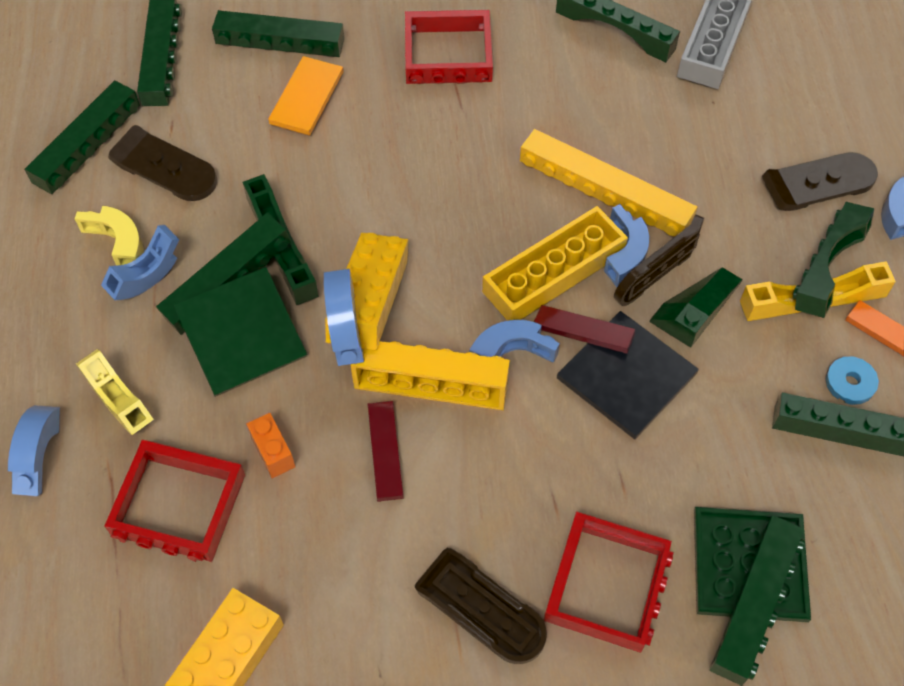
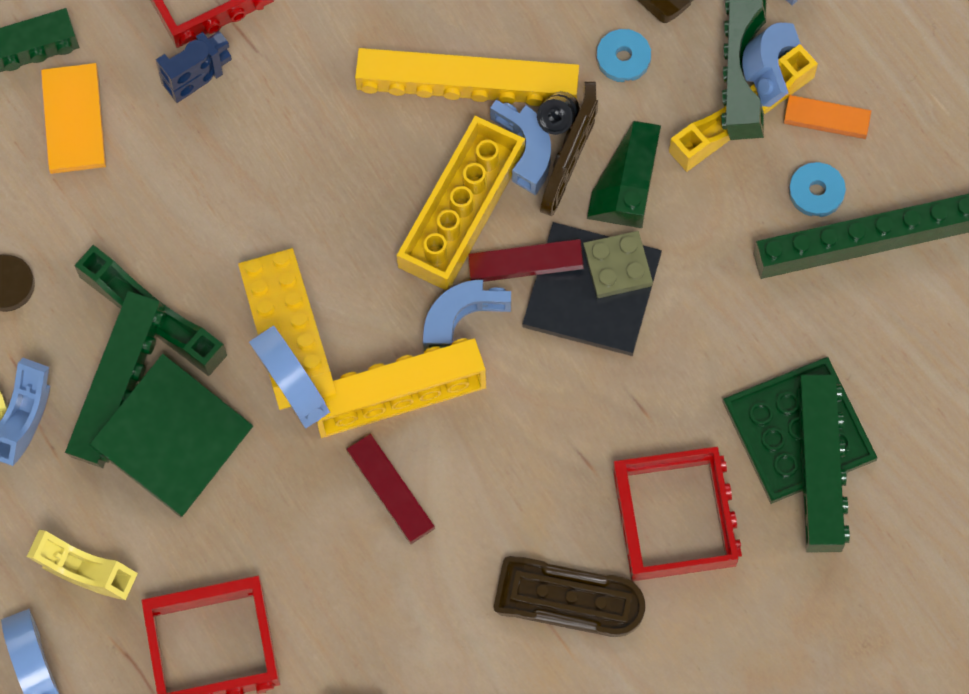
camera: 25 degrees left, 10 degrees up
orange brick [246,413,295,478] -> none
none -> dark blue hips [155,31,232,103]
none -> black wheel [537,91,580,135]
none -> olive plate [583,231,653,299]
none -> dark azure tile [597,29,651,82]
none -> medium blue arch [742,23,801,107]

